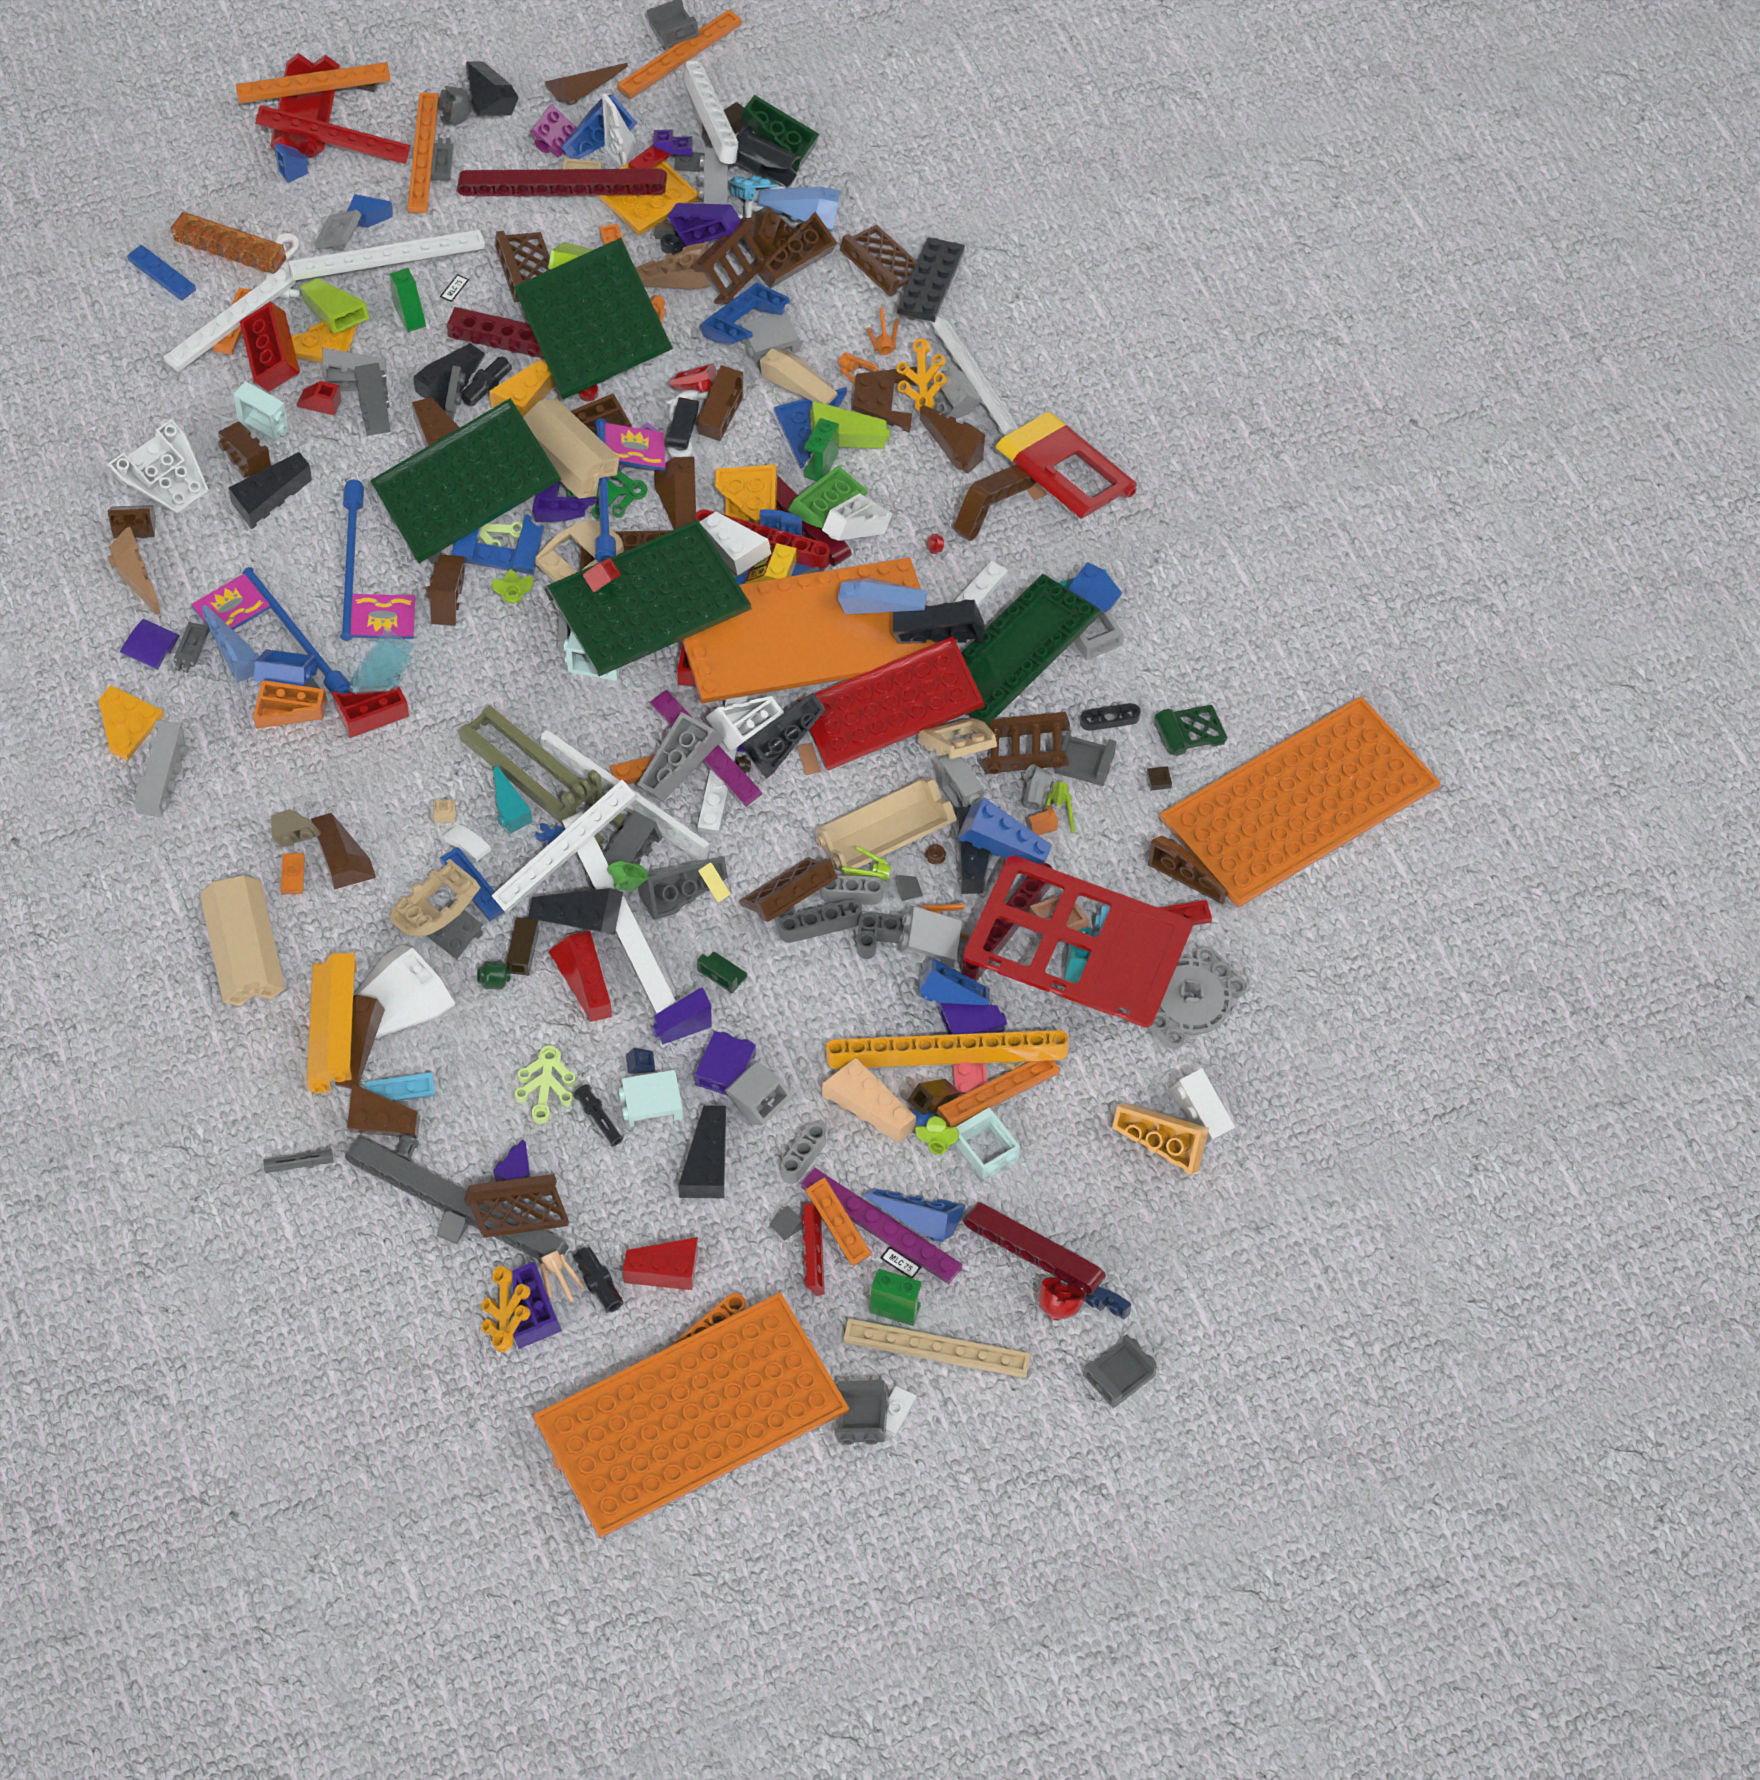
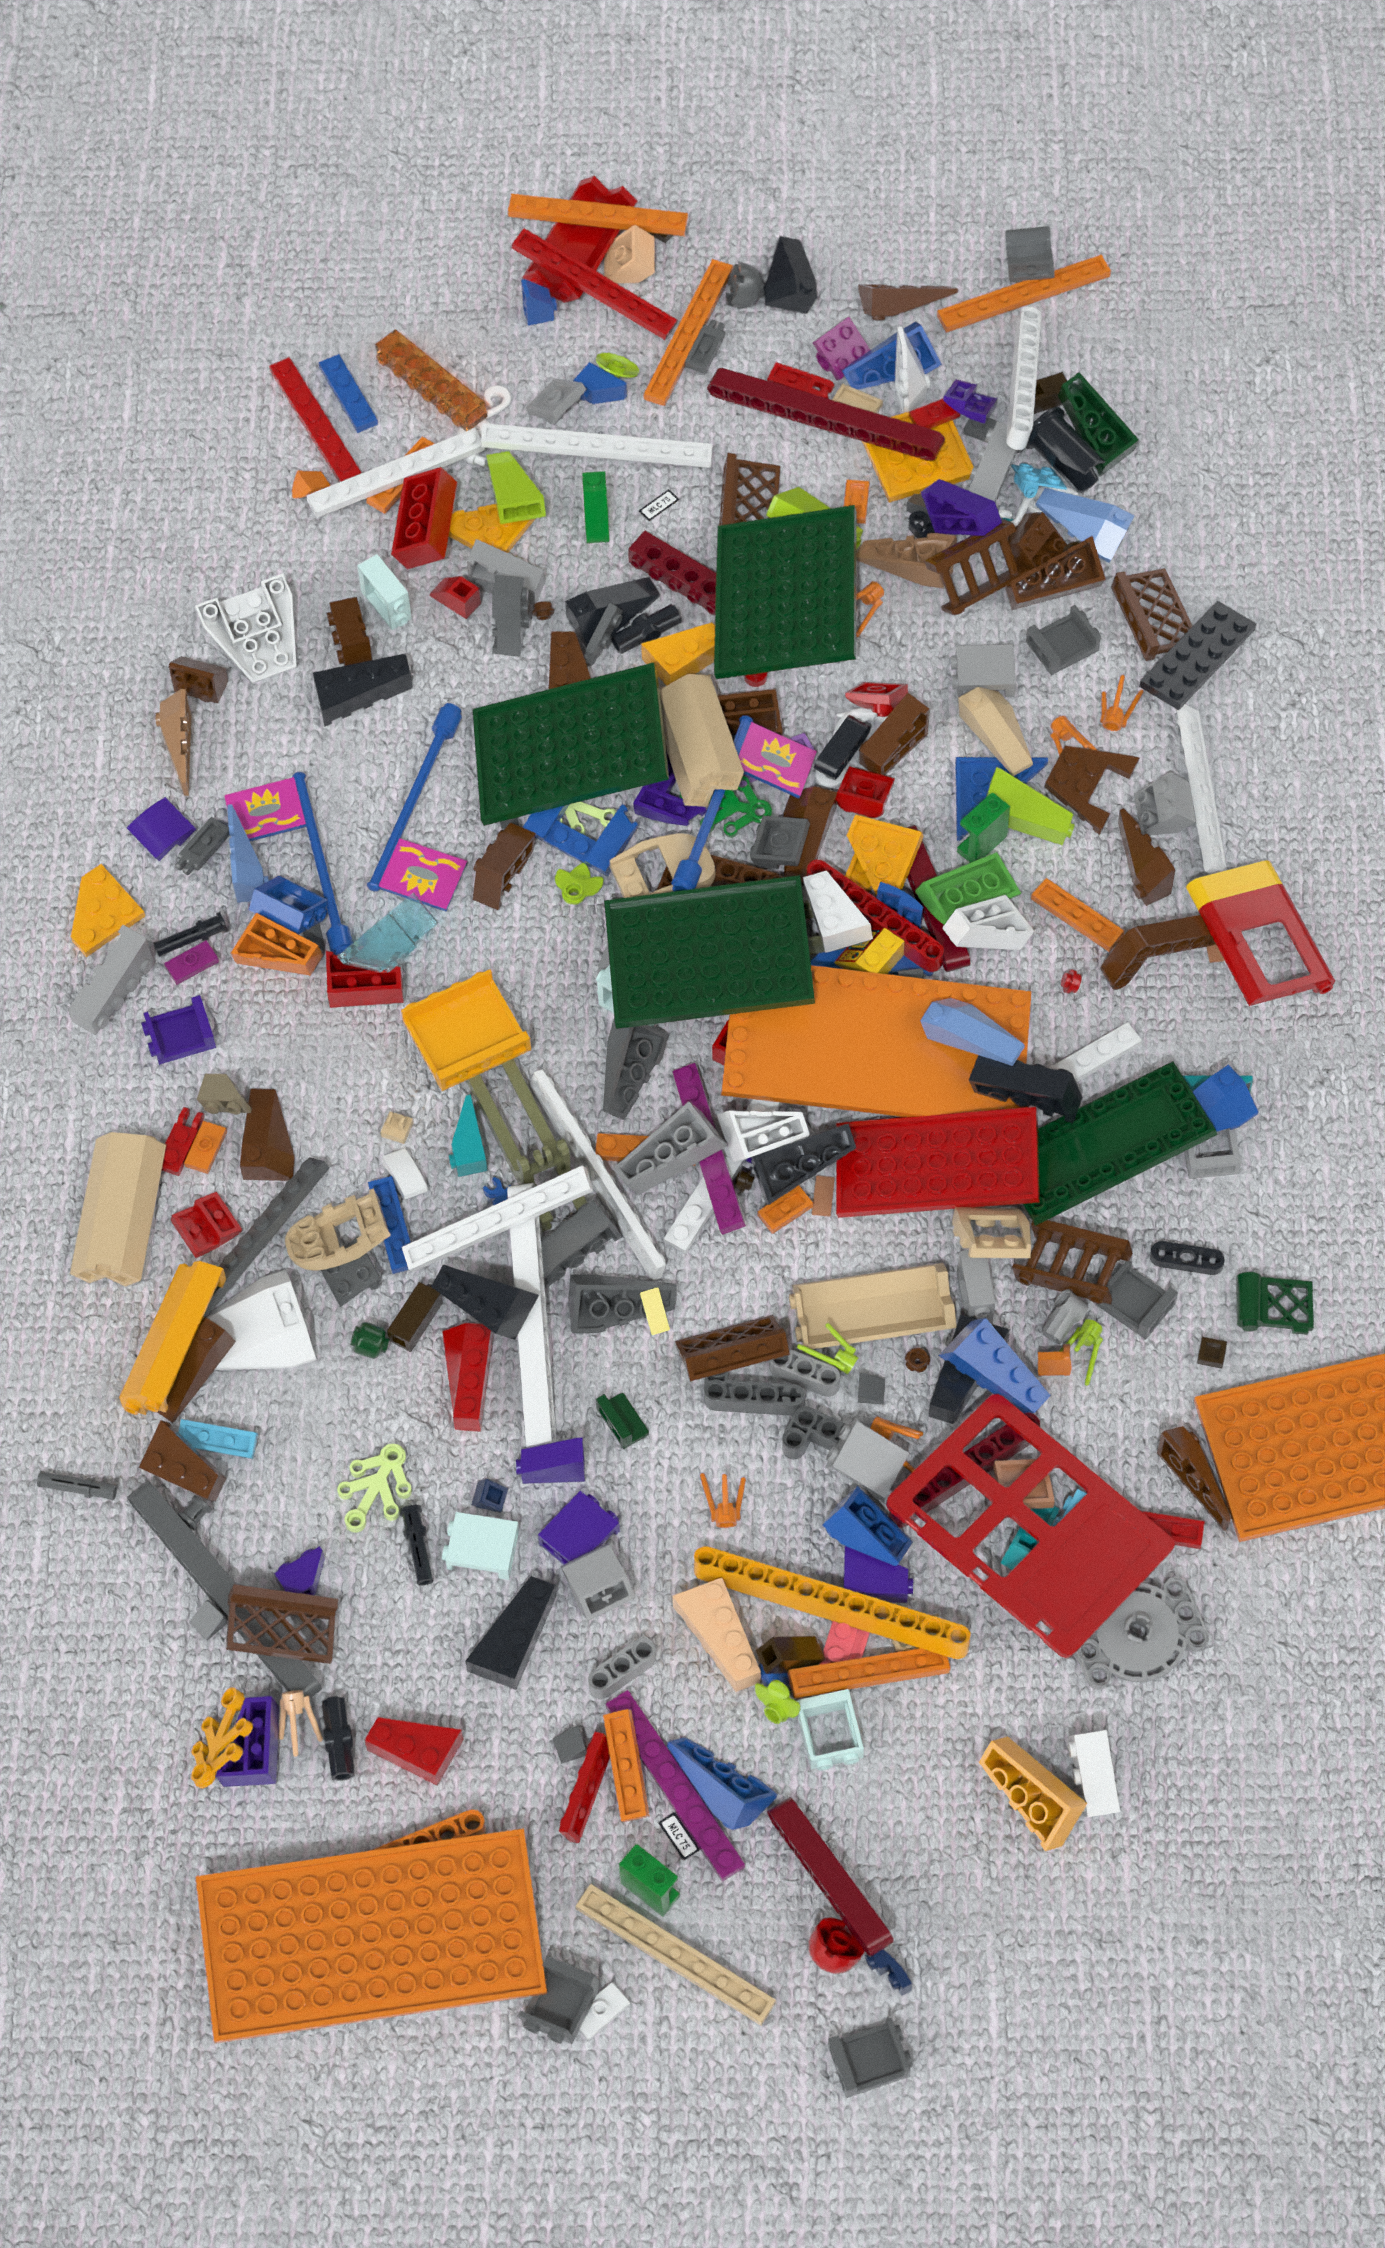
camera: 25 degrees right, 5 degrees up
panel [583,558,621,592] -> none
bright green piece [607,861,648,892] -> none
blue wedge [700,282,790,344] -> none
light orange plant [896,338,947,411] -> none
none -> dark purple panel [141,995,216,1065]
none -> black pin [153,912,228,957]
none -> red hinge [162,1107,205,1176]
none -> magenta plate [164,940,219,985]
none -> red slope [170,1191,242,1258]
none -> dark grey plate [204,1157,329,1317]
none -> red plate [269,357,362,482]
none -> orange tile [292,470,331,498]
none -> light orange panel [401,969,531,1091]
none -> reddish brown plate [532,601,555,620]
none -> lime dish [595,353,639,379]
none -> dark grey wedge [603,1019,669,1120]
none -> light nougat slope [604,225,655,283]
none -> orange plant [700,1473,746,1528]
none -> dark grey plate [750,816,810,869]
none -> orange plate [758,1185,813,1234]
none -> red plate [767,362,835,399]
none -> red slope [836,766,895,818]
none -> dark grey panel [1026,605,1101,675]
none -> orange plate [1031,878,1125,952]

